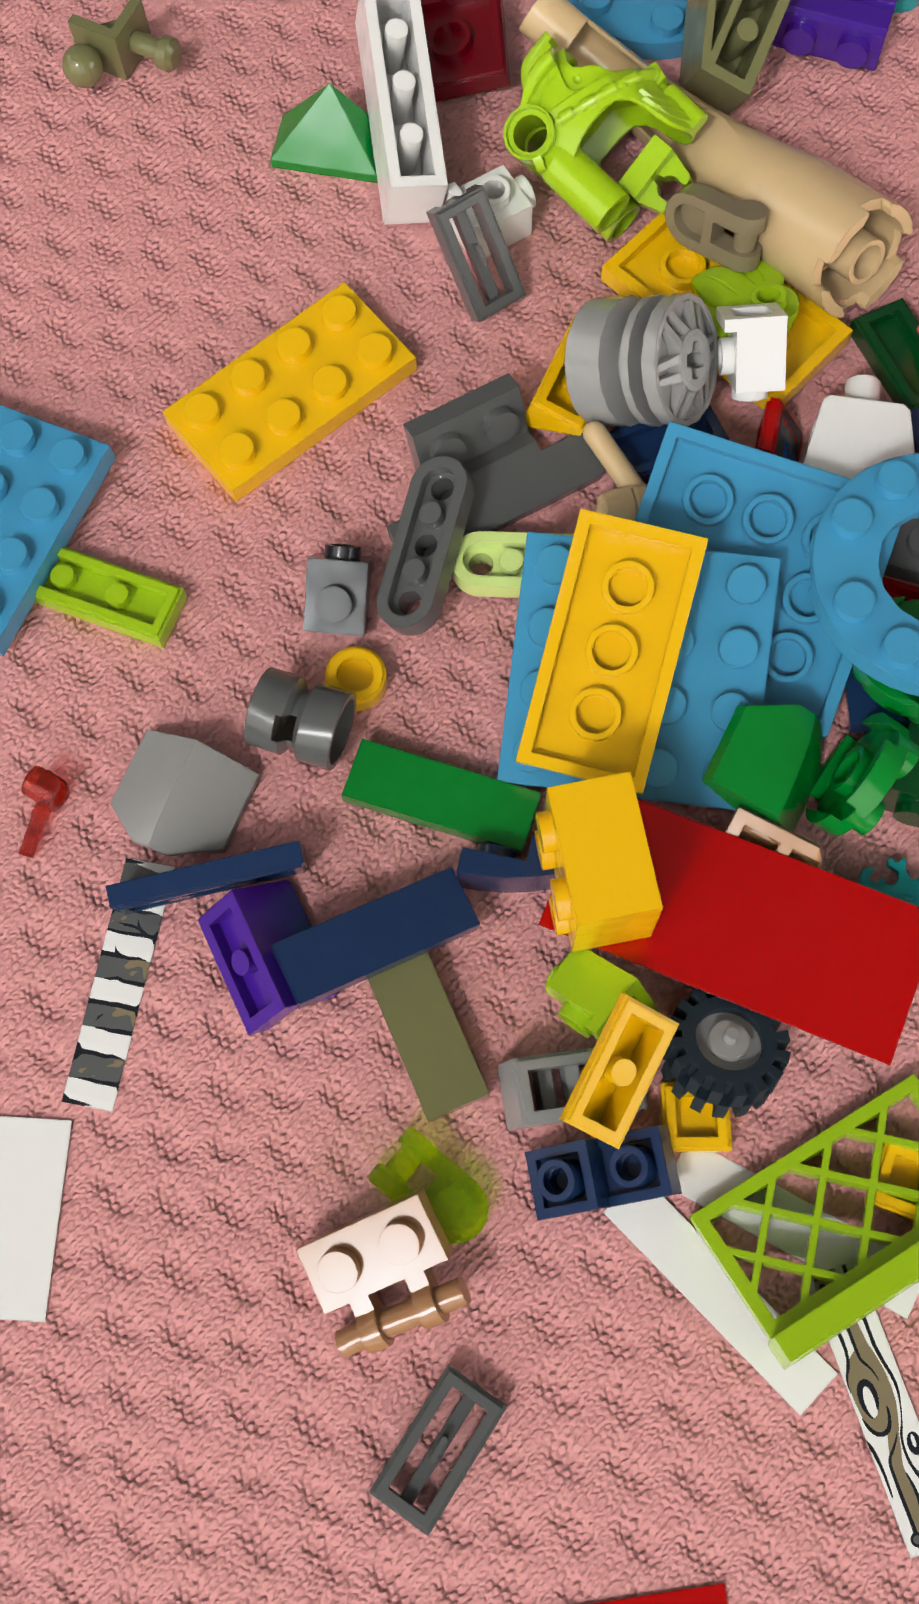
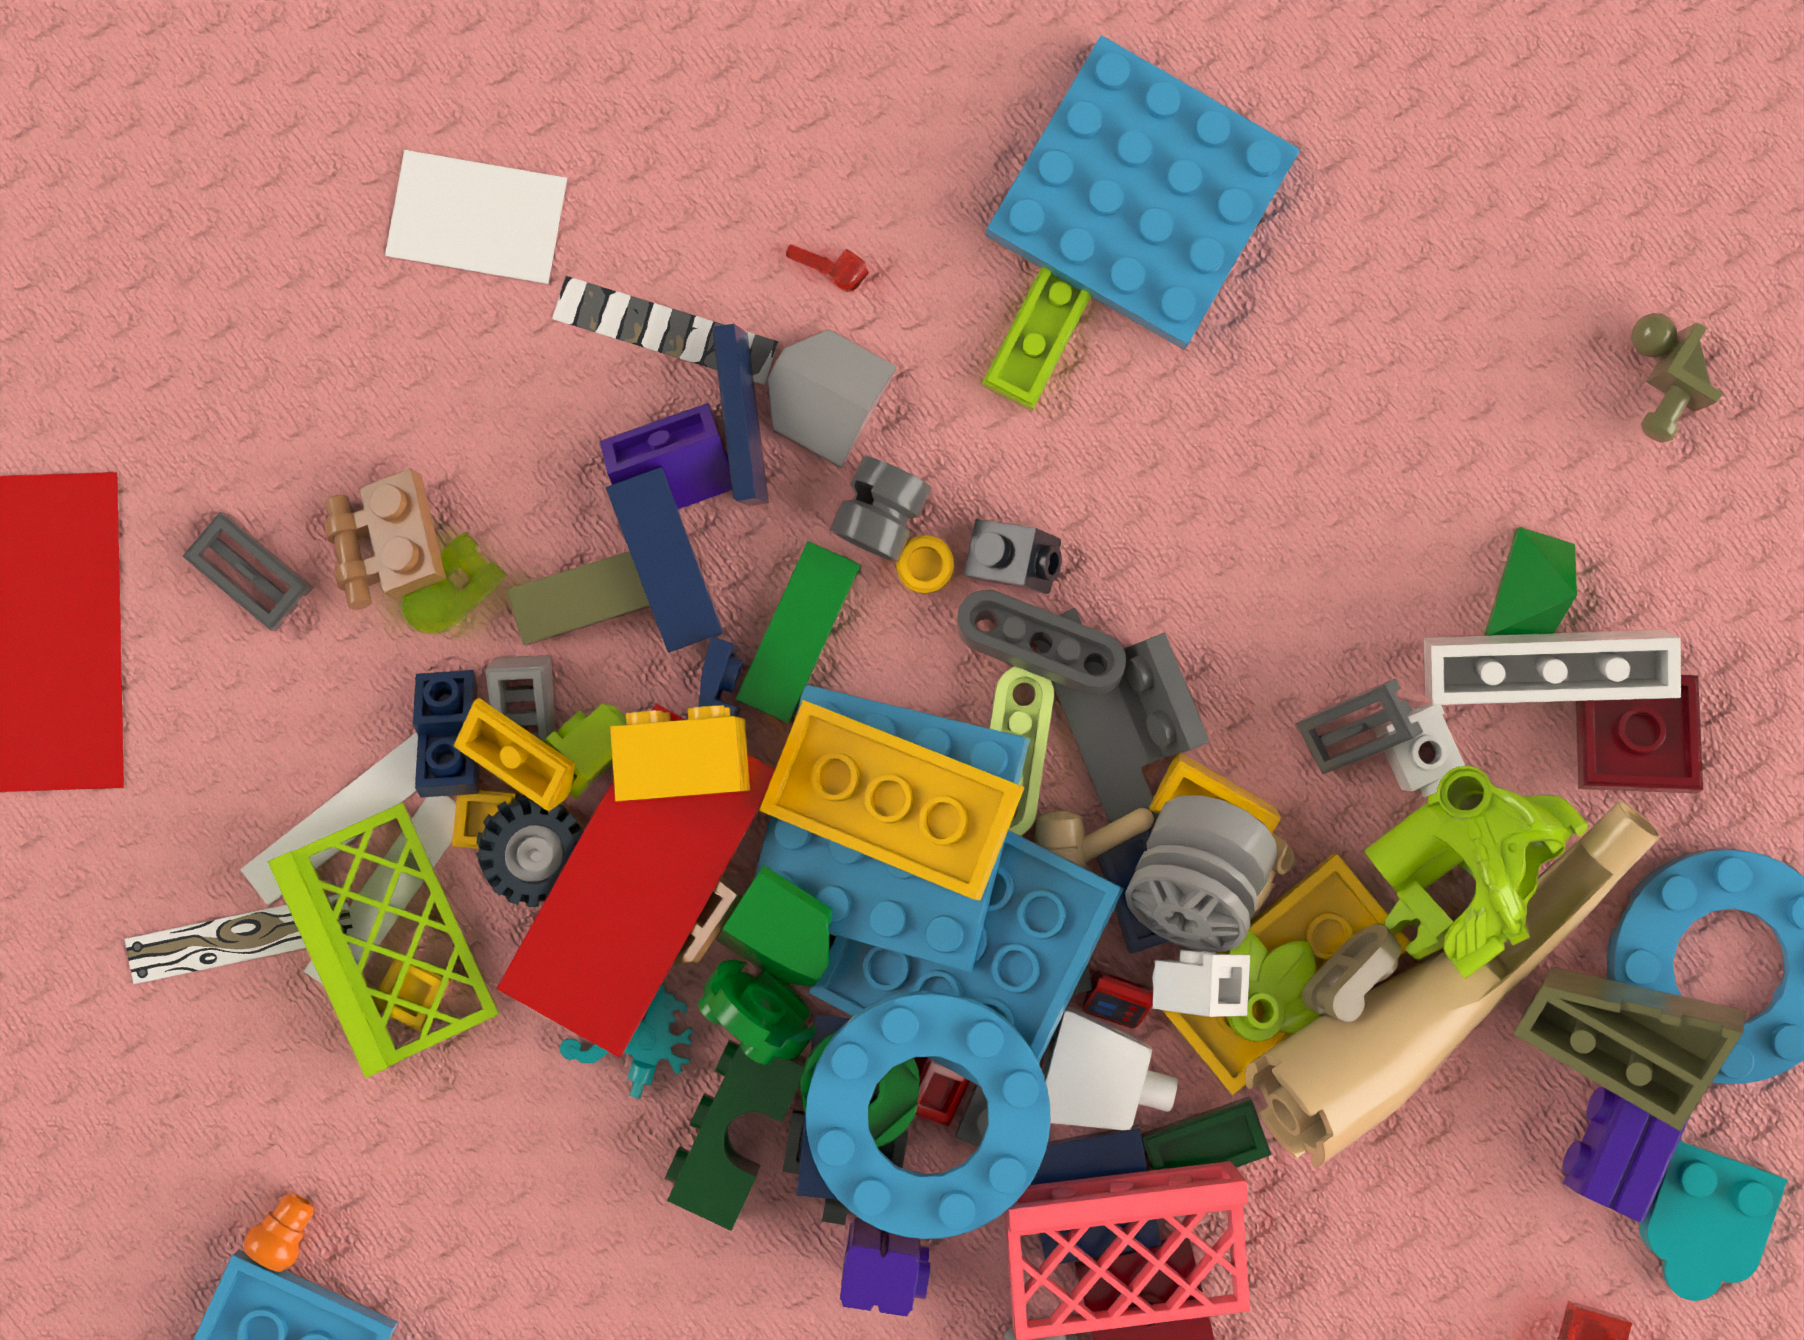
camera: 90 degrees right, 15 degrees up
yellow plate [162,282,417,502] -> none

